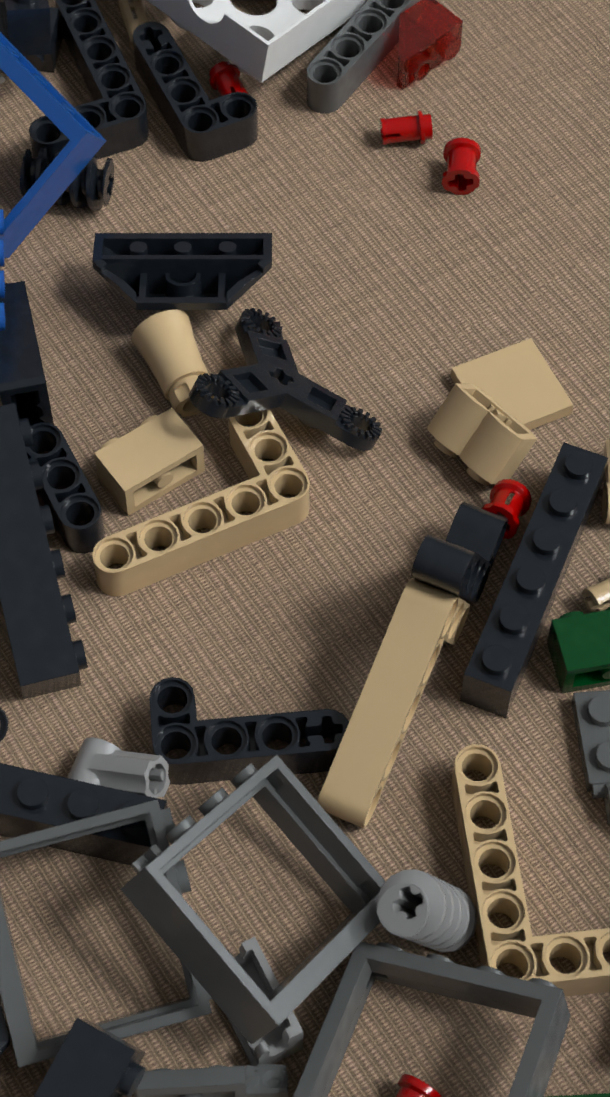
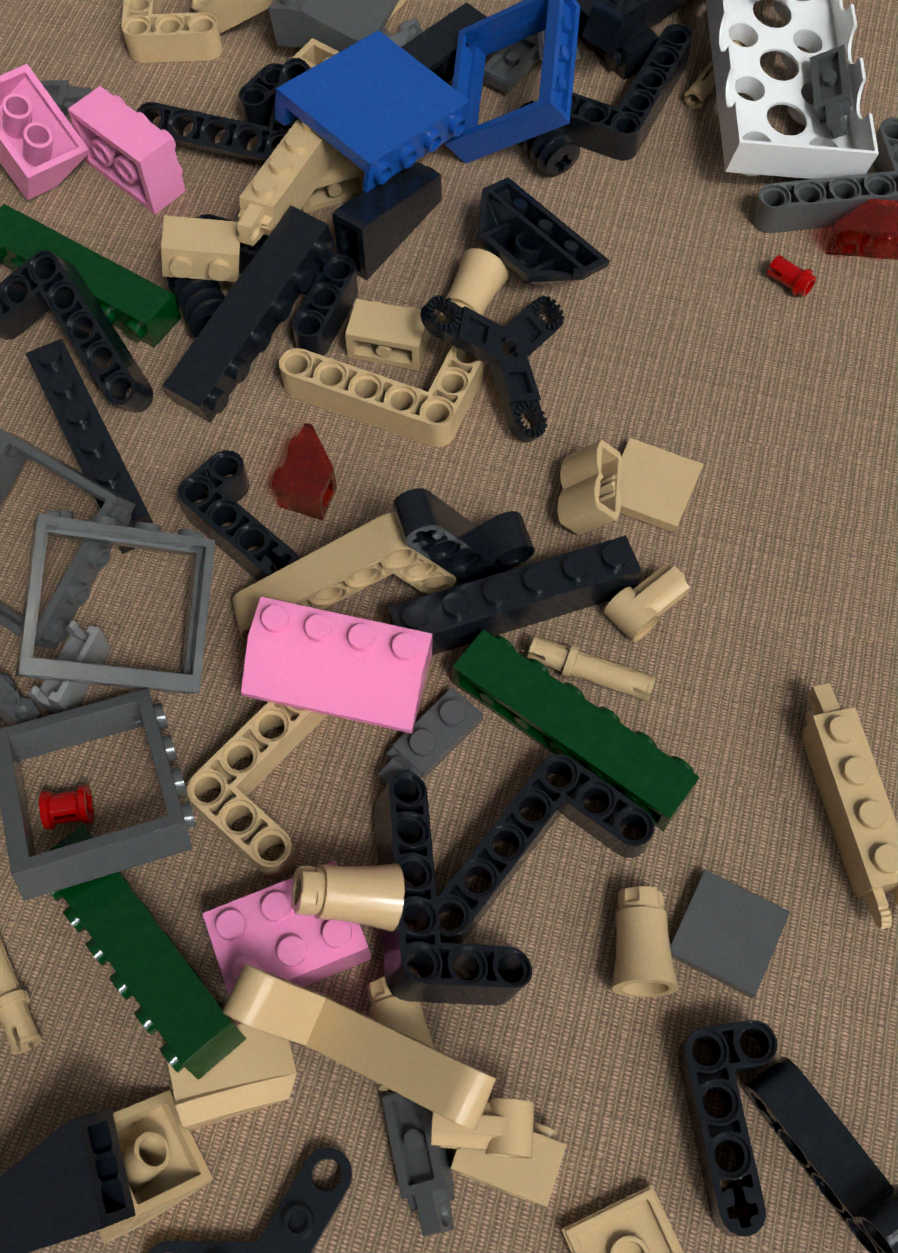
camera: 50 degrees right, 5 degrees up
light grey piece [67,737,170,798] -> none
black beam [133,22,258,162] -> none
red pin [209,61,248,96] -> none
light grey piece [377,869,477,953] -> none
red bush [442,138,481,195] -> none
red bush [482,479,532,539] -> none
none -> bright pink slope [241,597,433,734]
none -> clear red slope [272,423,337,520]

